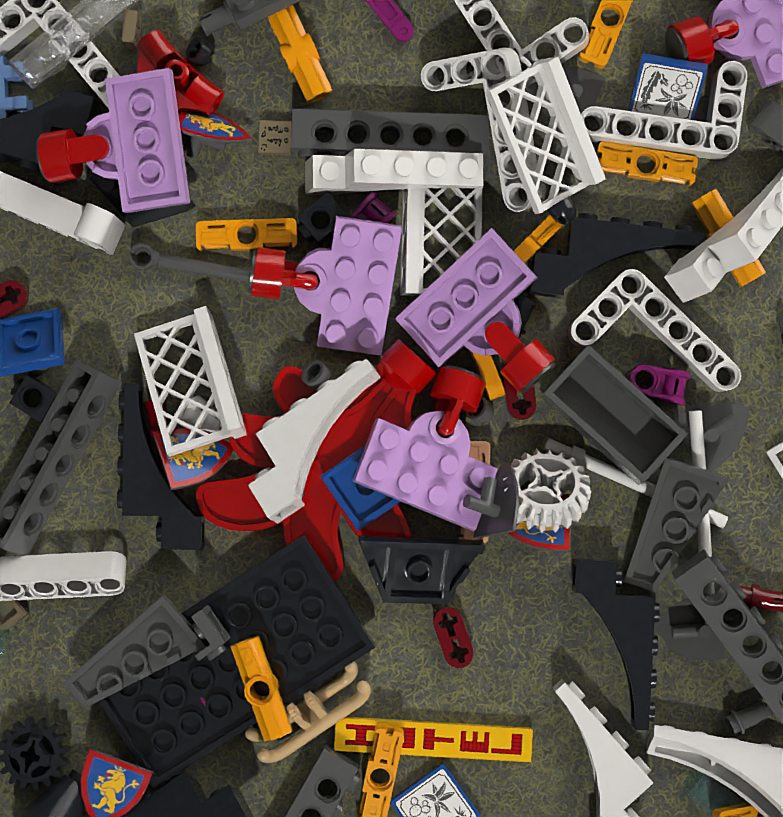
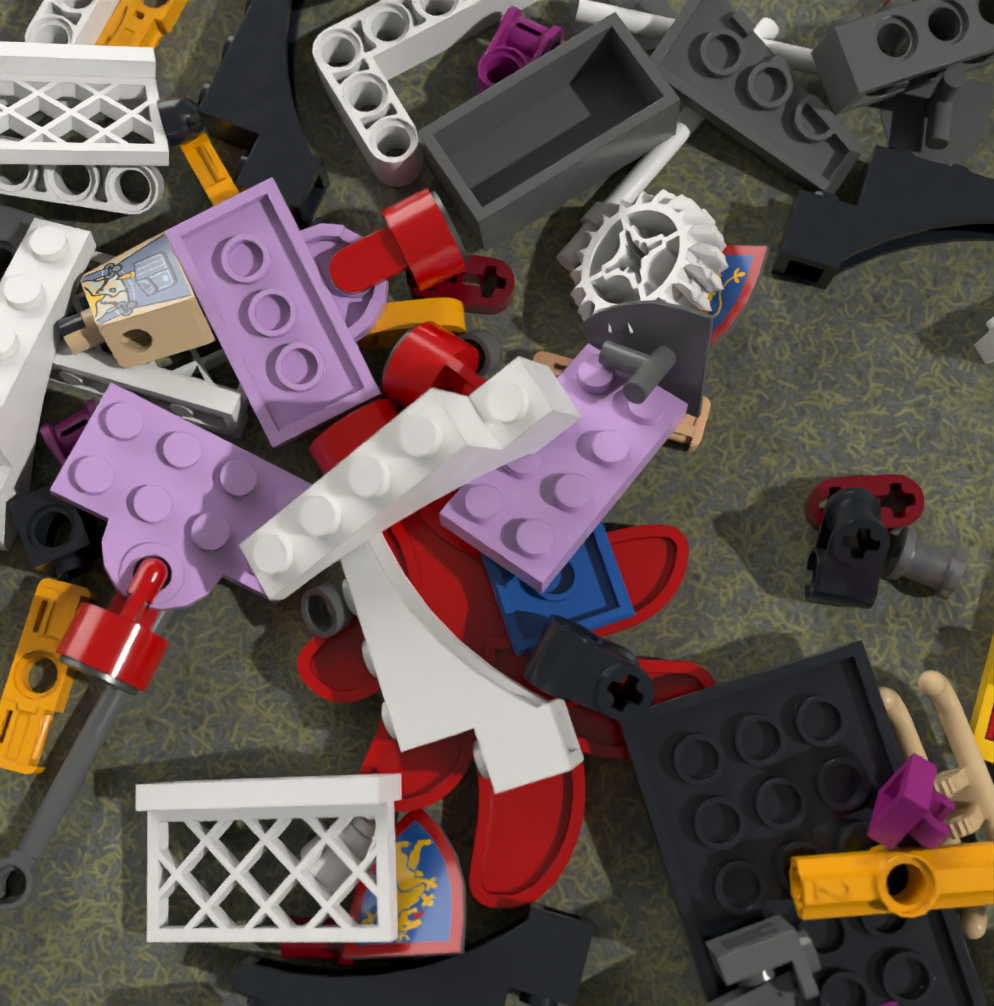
camera: 70 degrees left, 10 degrees down
black wing [358,536,486,604] -> none
none -> torso [58,232,216,368]
none -> white arch [239,356,582,600]
none -> black piece [521,614,654,721]
none -> black piece [804,487,890,609]
none -> magenta tile [867,752,955,850]
none -> flat silver bush [885,526,967,600]

